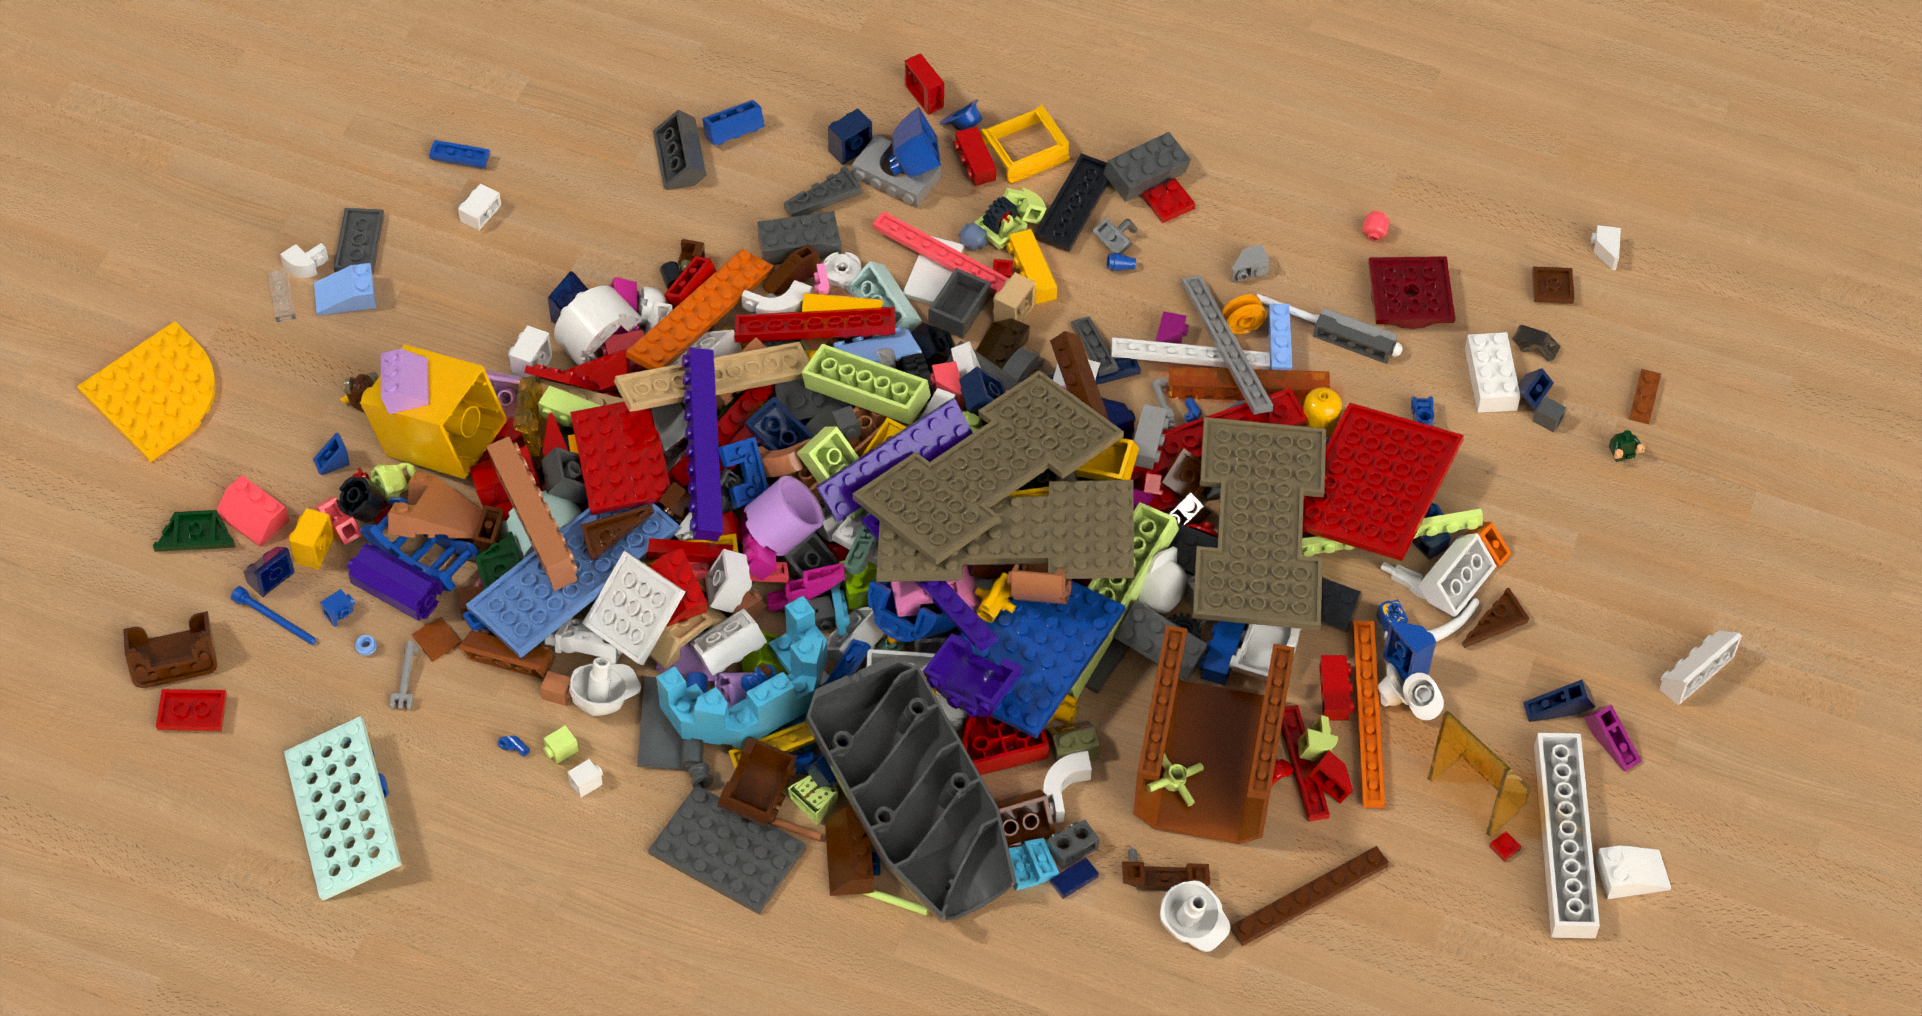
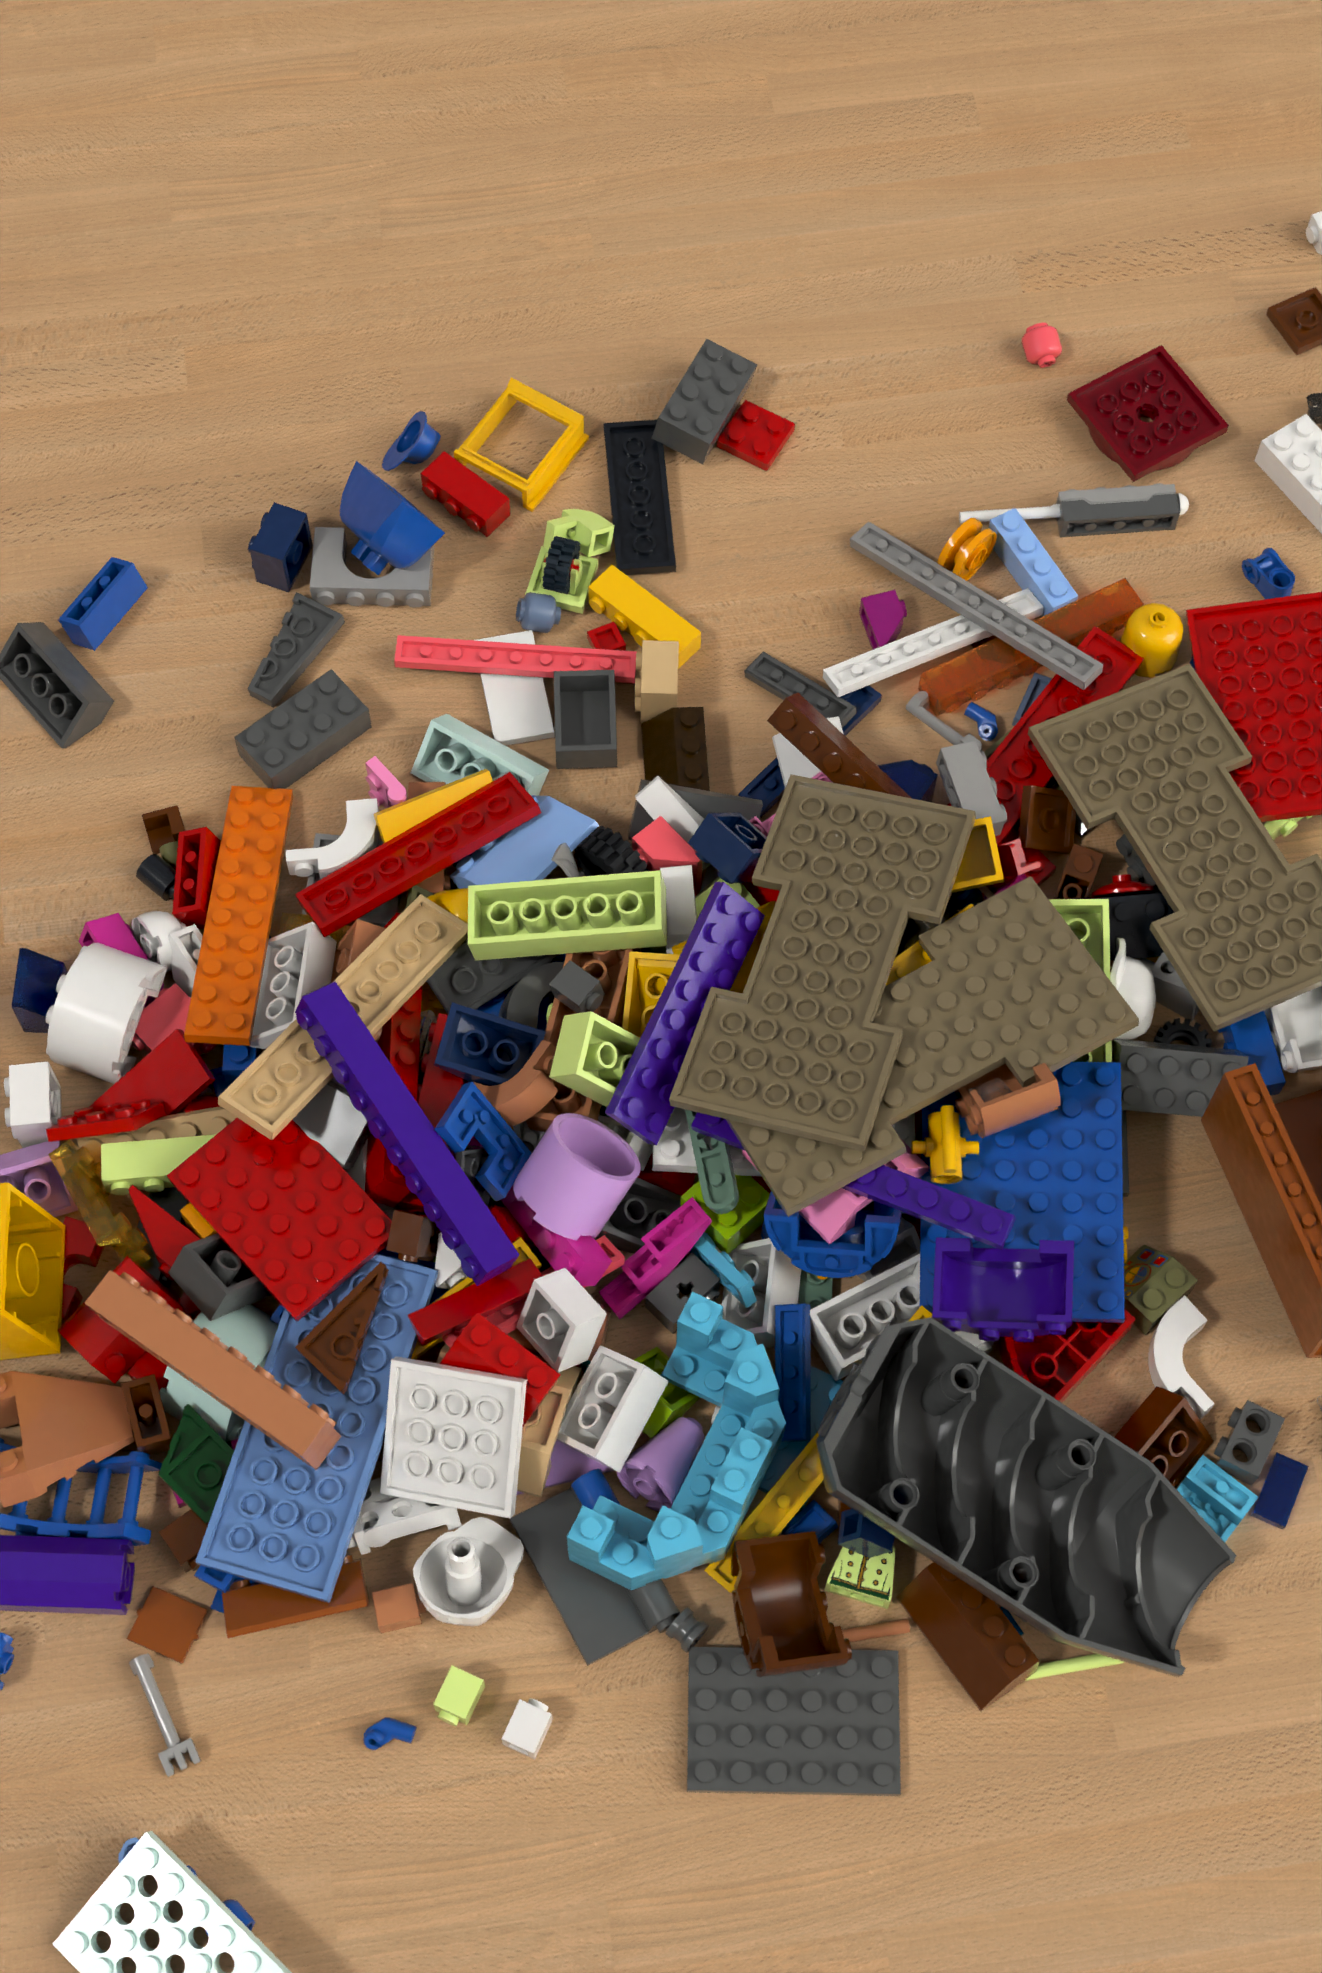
camera: 30 degrees left, 10 degrees up
light blue plate [355,635,377,655] -> none
blue hair [741,664,777,692] -> none
reddish brown slope [763,244,821,296] -> none
white plate [823,252,862,289] -> none
red window [905,53,944,115] -> none
black slope [911,322,955,370] -> none
dark grey arch [1002,346,1045,383] -> none
plate [1092,218,1137,254] -> none
blue cone [1107,252,1136,271] -> none
light grey slope [1231,244,1270,283] -> none

